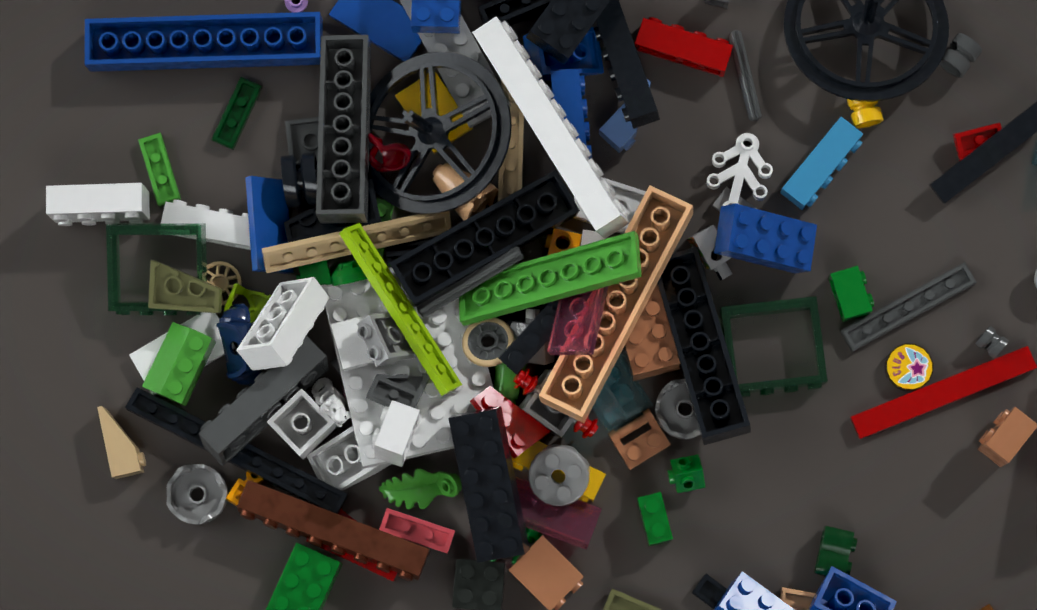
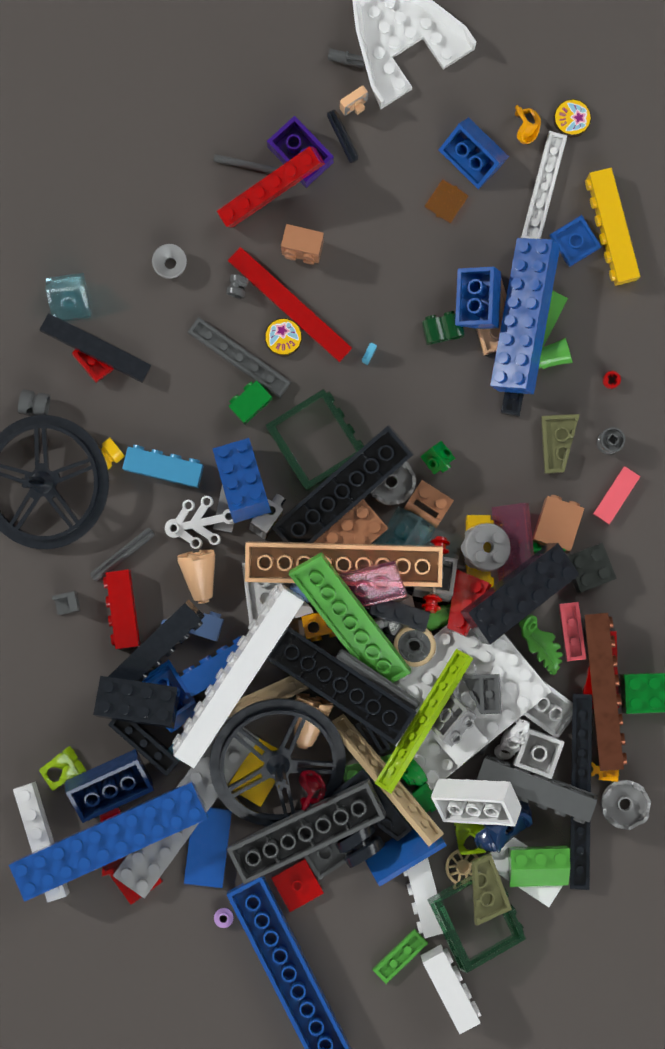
camera: 125 degrees left, 5 degrees up
tan slope [97,406,146,479] -> none
dark green tile [211,77,263,151] -> none
white brick [372,400,420,467] -> none
green brick [637,492,673,547] -> none
none -> light nougat cone [177,549,215,604]
none -> red plate [271,858,324,912]
none -> medium azure tile [362,343,377,365]

